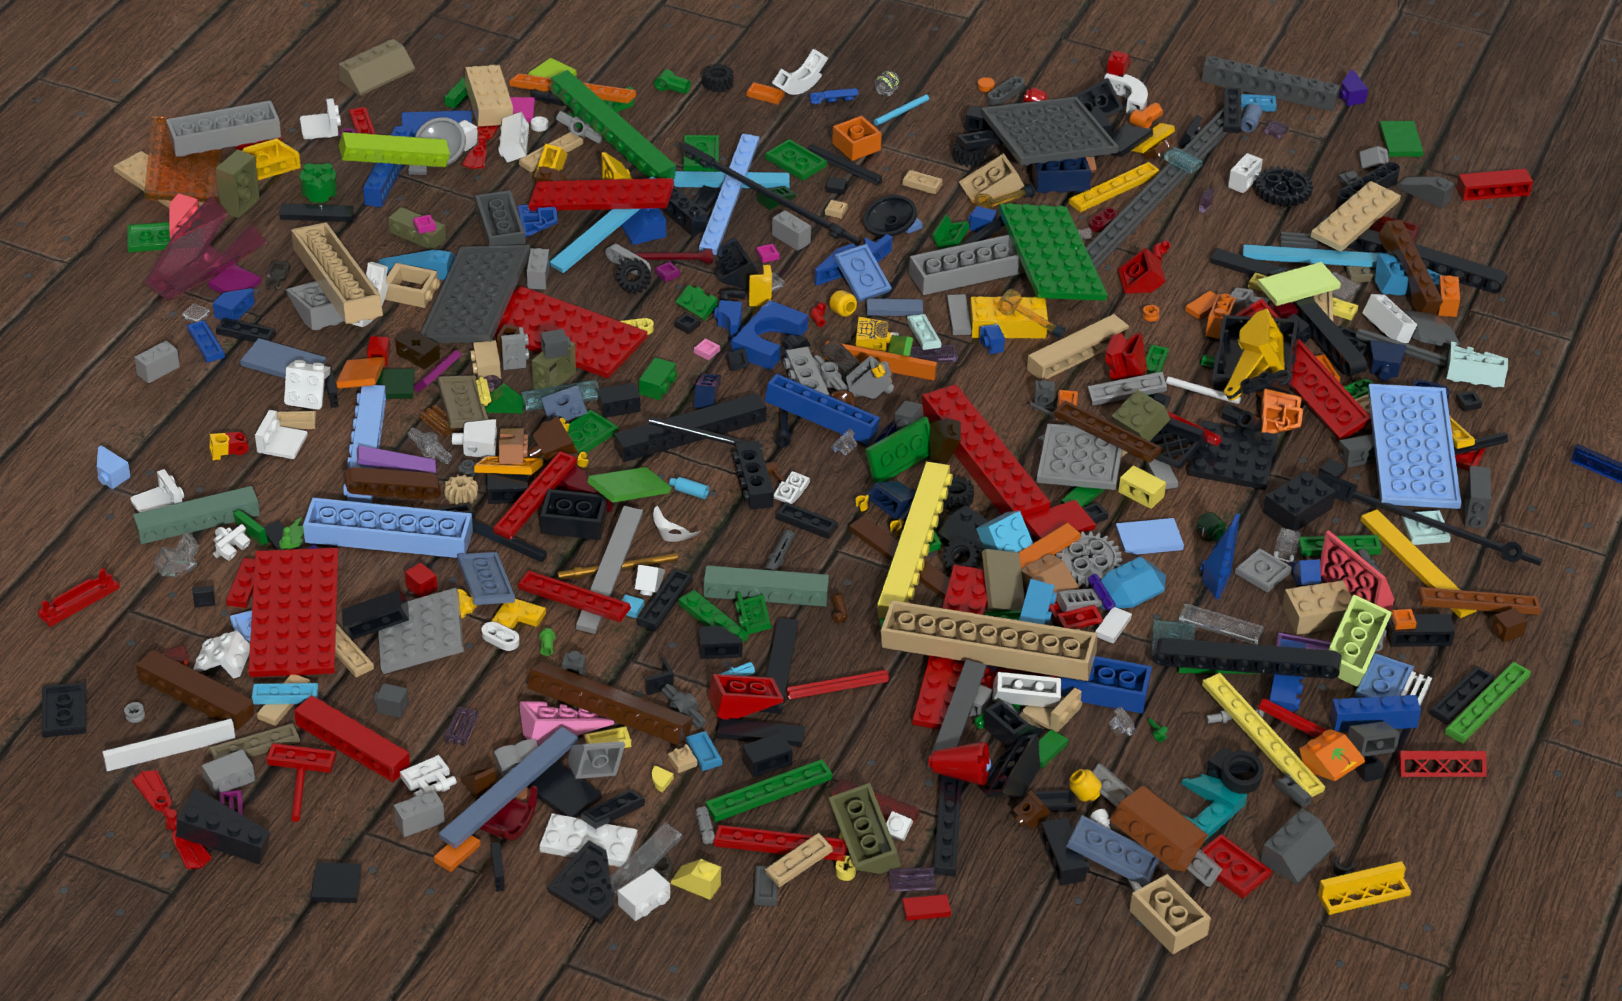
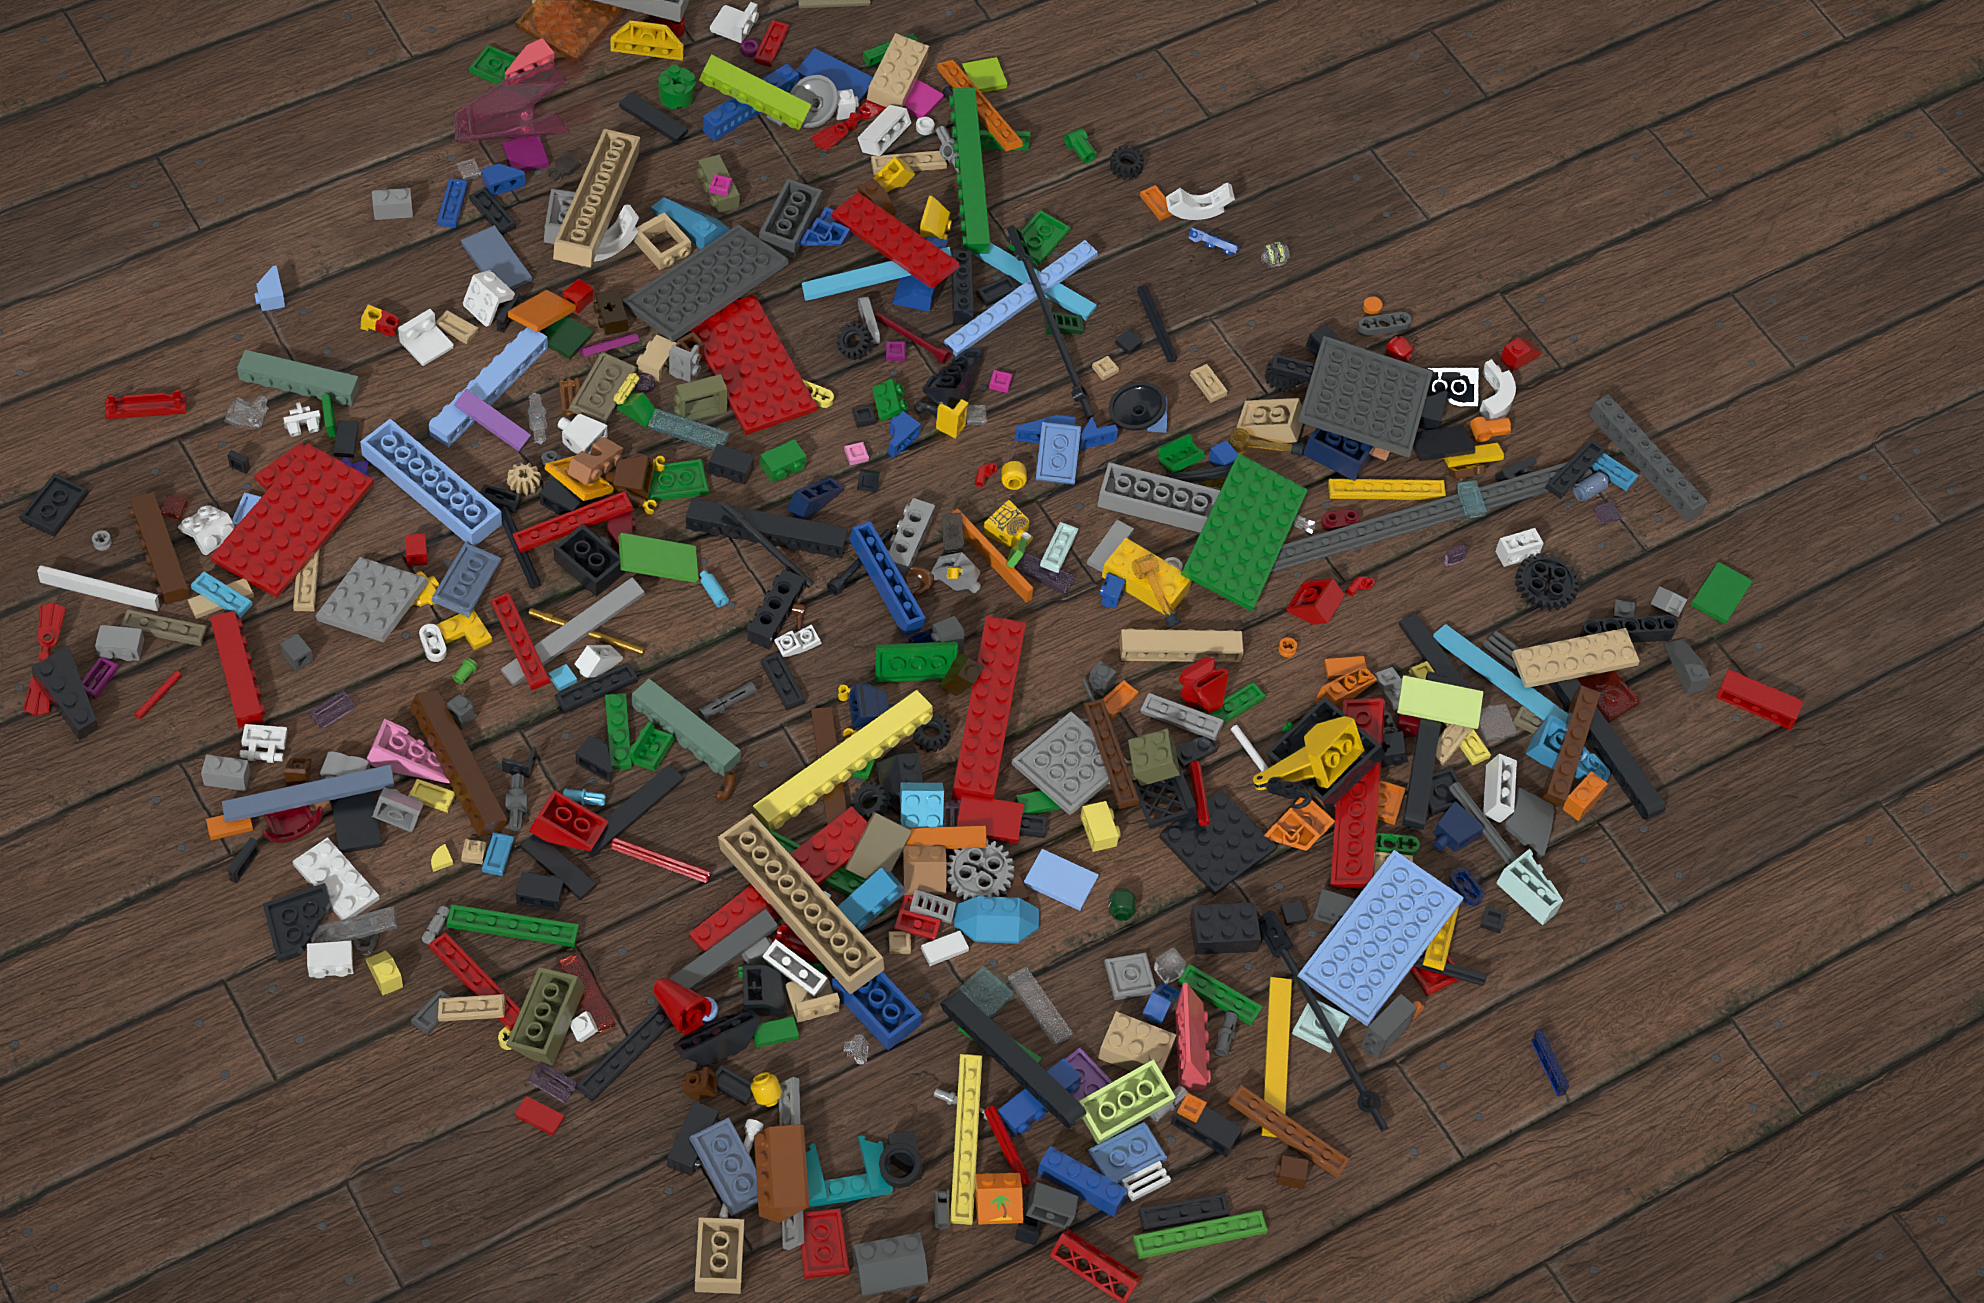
camera: 30 degrees right, 15 degrees up
white bracket [131,469,184,513] -> none
olive brick [216,150,260,219] -> none
red plate [266,743,336,773] -> none
bright green piece [279,517,304,550] -> none
black tile [311,862,362,903] -> none
black brick [342,589,409,640] -> none
reddish brown beam [343,467,441,500] -> none
light grey brick [527,248,550,290] -> none
dark grey brick [541,329,571,359] -> none
sand blue brick [541,385,587,421] -> none
black tile [581,789,645,829] -> none
white piece [653,506,701,542] -> none
blue arch [730,300,808,370] -> none
green tile [765,139,827,181] -> none
light grey brick [772,210,811,251] -> none
black piece [780,335,811,358] -> none
light grey axle [813,355,848,391] -> none
clear tile [831,428,858,455] -> none
orange brick [832,116,882,161] -> none
sand blue tile [867,299,923,316] -> none
medium azure bar [874,94,929,126] -> none
dark purple axle [1088,574,1116,610] -> none
light grey tile [1146,459,1178,489] -> none
green hand [1148,718,1168,742] -> none
blue wedge [1200,513,1240,599] -> none
black piece [1221,404,1261,431] -> none
dark purple slope [1339,70,1368,106] -> none

